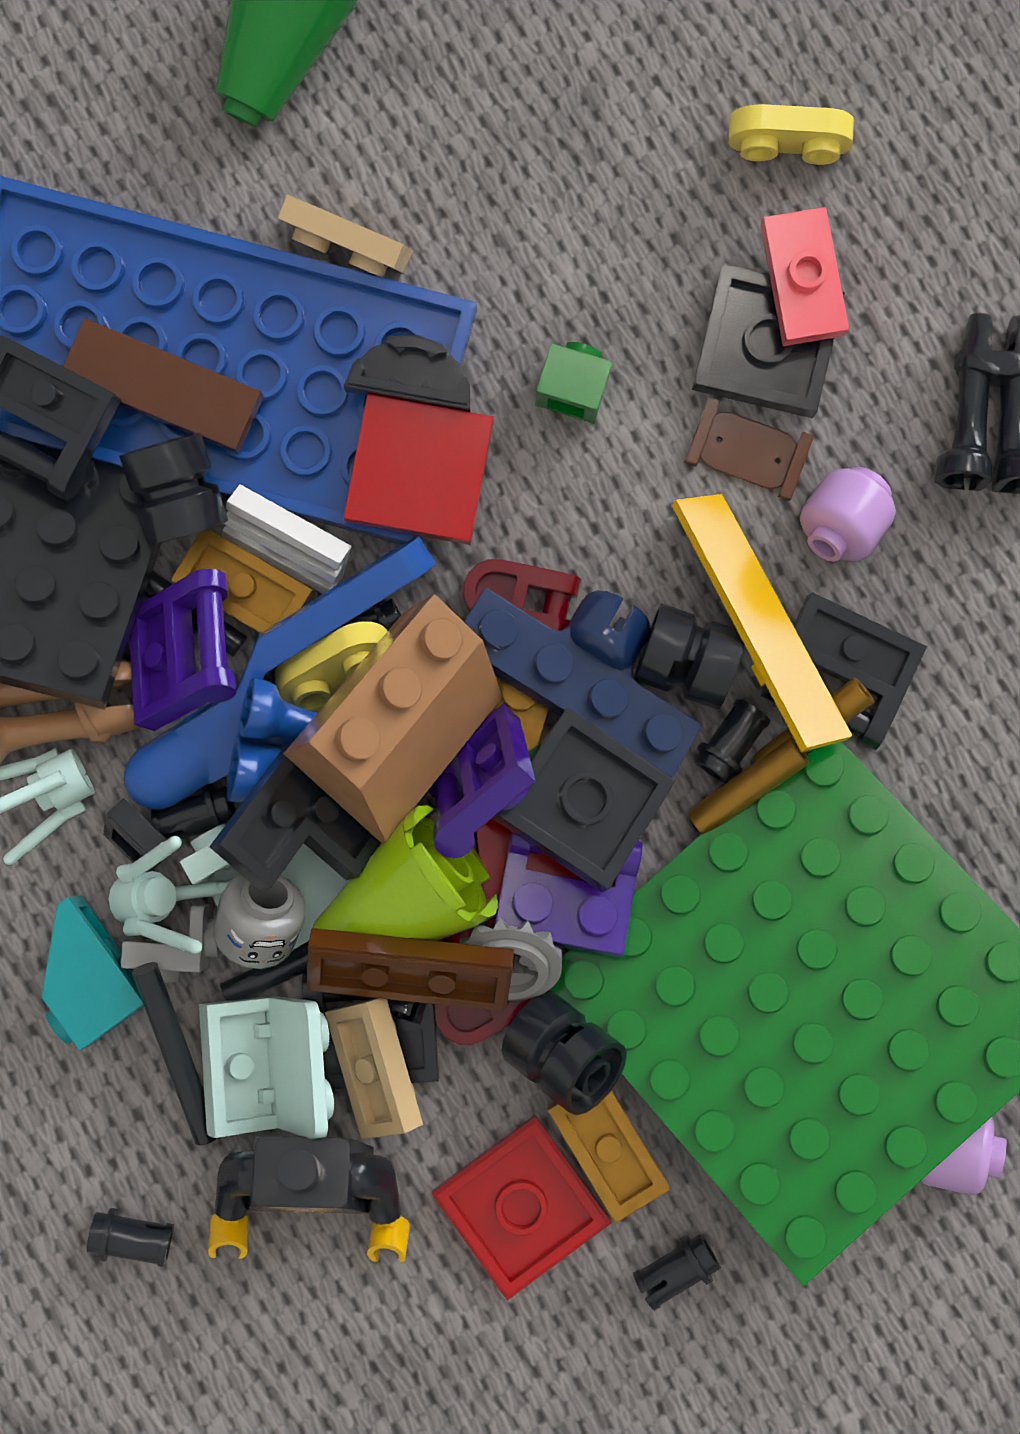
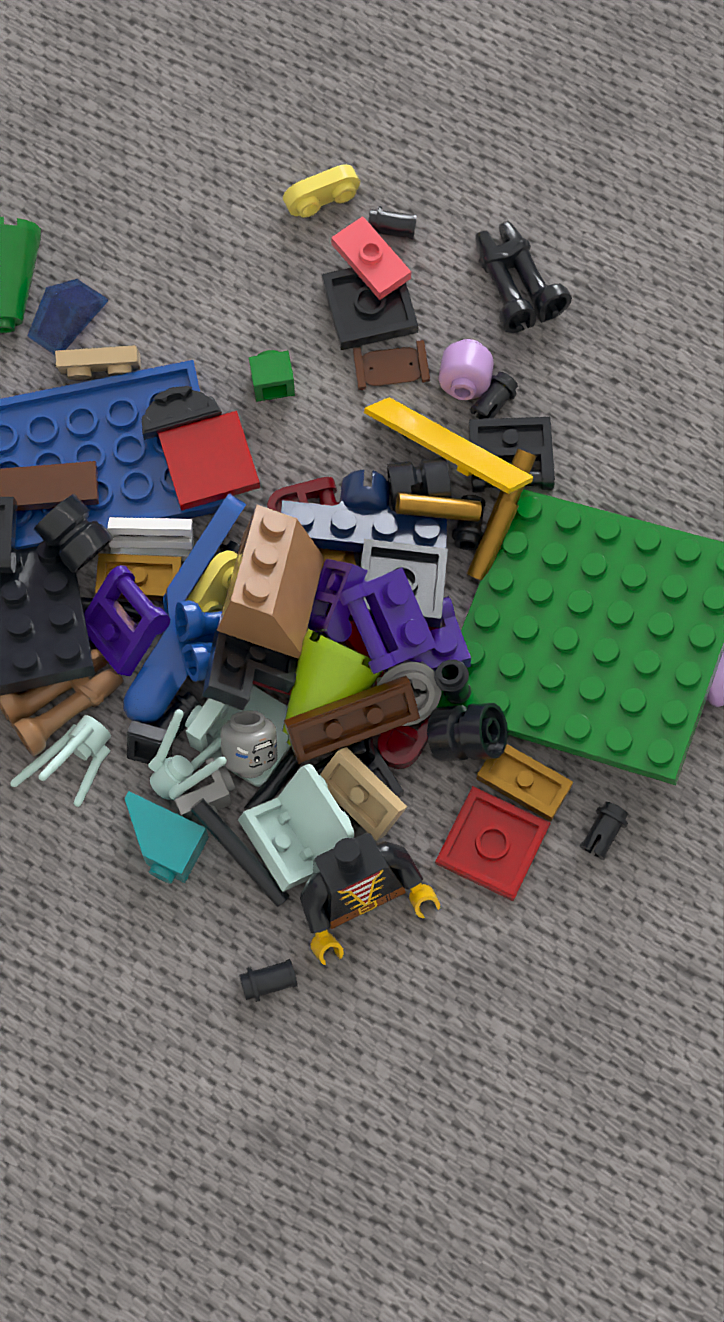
camera: 20 degrees left, 15 degrees down
none -> clear blue slope [27,279,108,356]
none -> dark purple plate [338,567,437,675]
none -> black pin [368,206,417,239]
none -> pearl gold piece [396,493,482,522]
none -> black pin [434,660,471,704]
none -> black pin [470,372,518,419]

